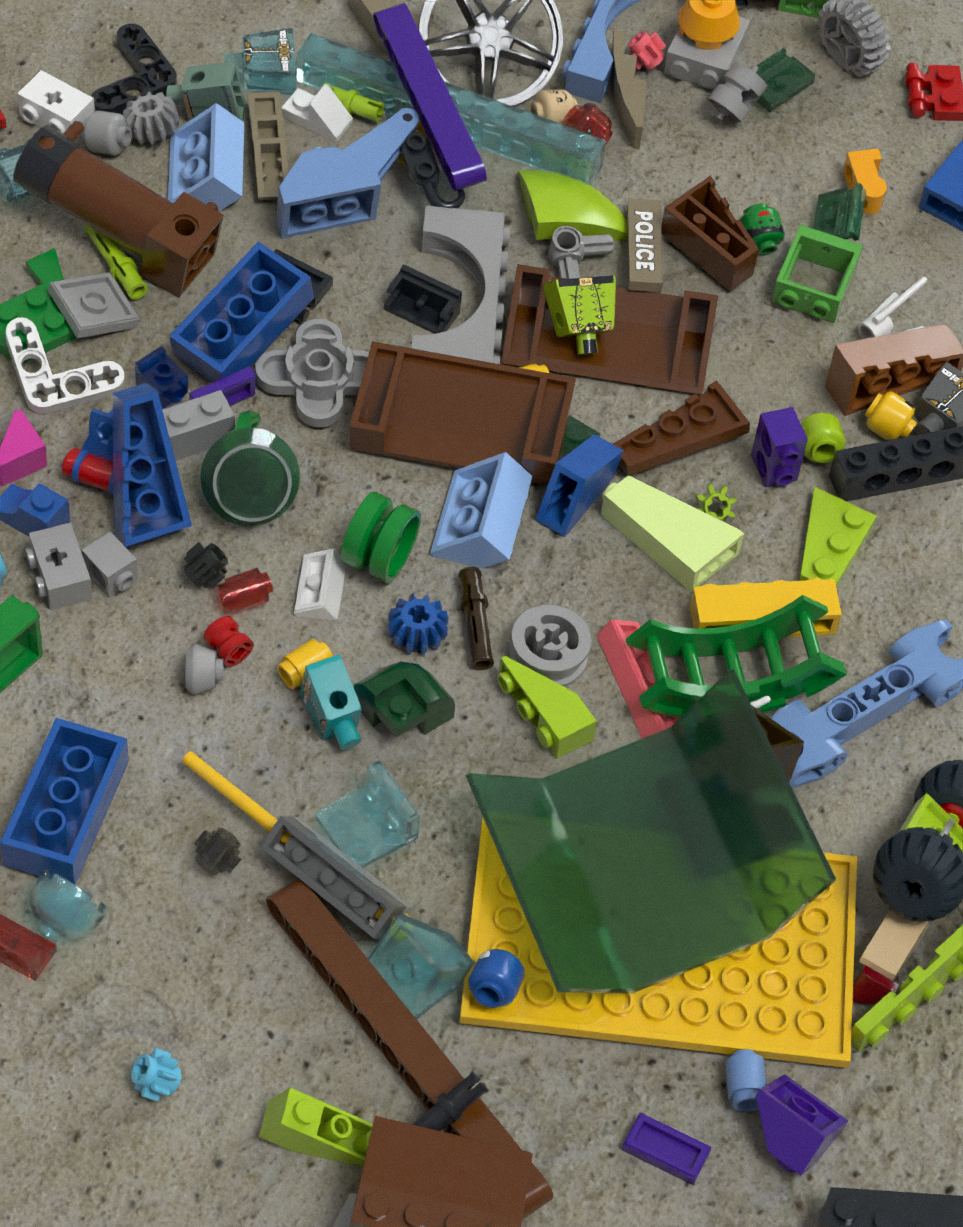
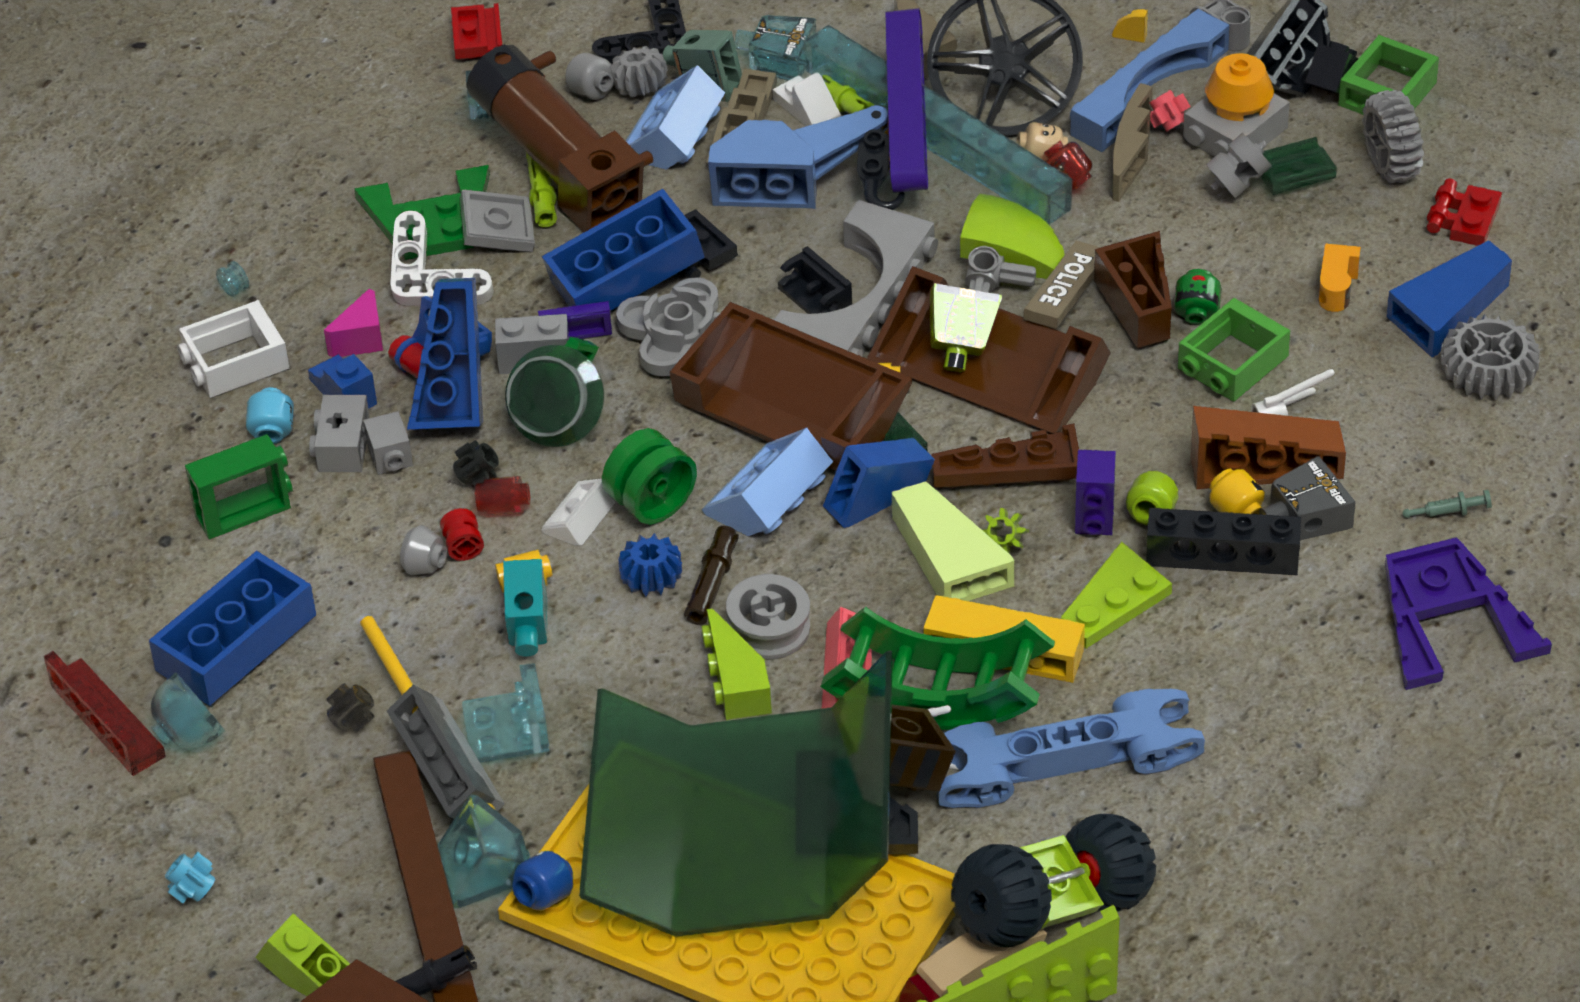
camera: 30 degrees right, 10 degrees down
white brick [17,70,95,137] -> none
clear blue brick [135,346,189,409] -> none
dark green brick [353,661,455,737] -> none
clear green plate [813,183,866,249] -> none

